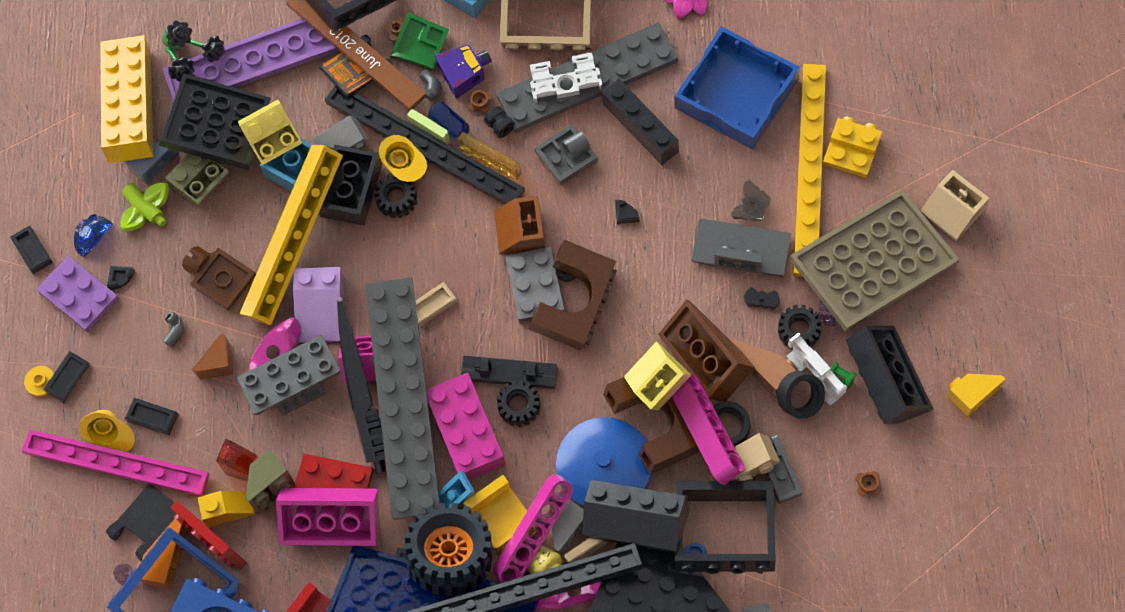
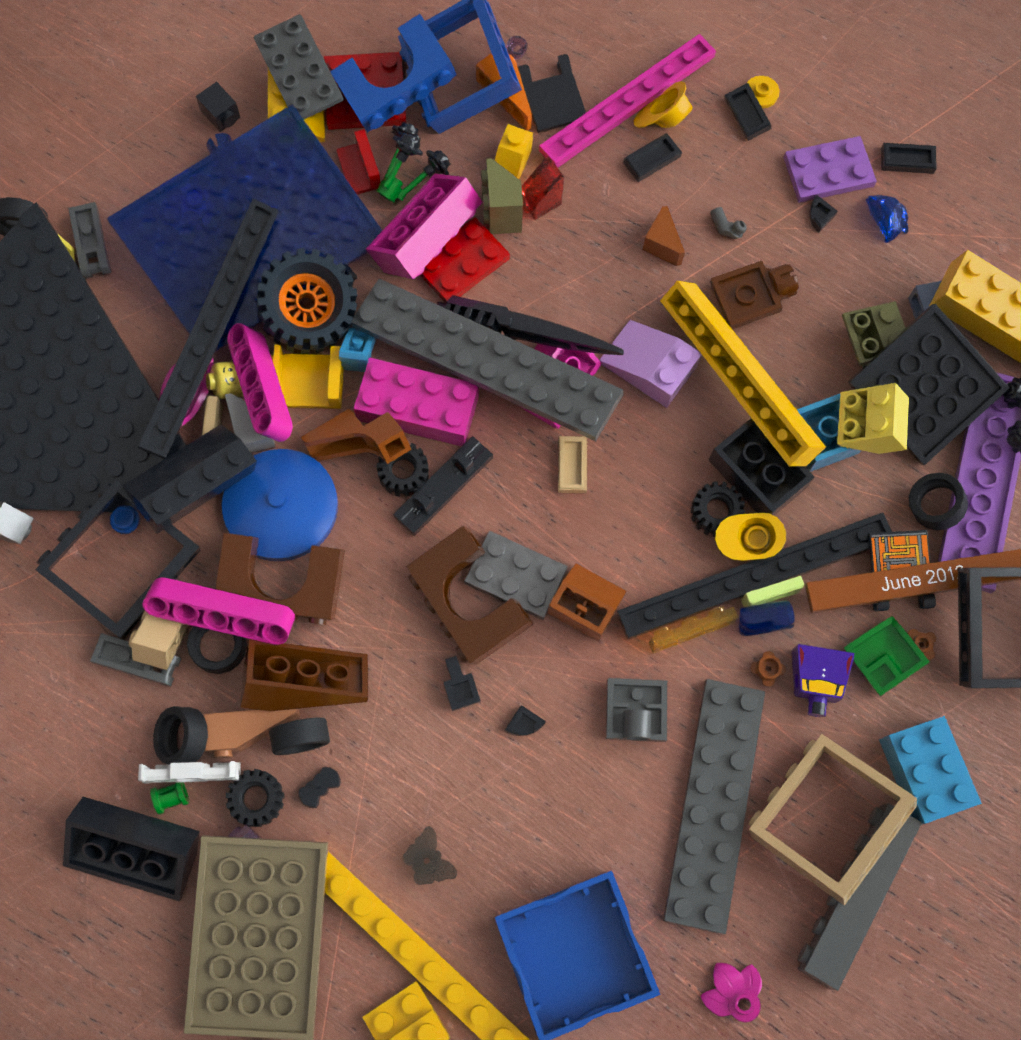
camera: 115 degrees right, 5 degrees up
lime plant [120,182,169,231] -> none
red plate [170,501,247,569] -> none
dark grey bracket [237,335,341,416] -> none
dark pink piece [249,318,301,371] -> none
light grey slope [313,115,369,149] -> none
dark grey arm [419,69,441,101] -> none
black wheel [484,106,515,138] -> none
white piece [530,52,602,103] -> none
black brick [602,79,679,165] -> none
light yellow slope [624,342,691,410] -> none
dark grey bracket [692,219,791,277] -> none
dark orange plate [855,471,881,496] -> none
yellow slope [948,374,1005,417] -> none
none -> black tyre [269,717,330,755]
none -> dark orange arch [301,408,412,464]
none -> plant [376,121,451,203]
none -> black plate [443,656,481,712]
none -> black tyre [909,472,968,531]

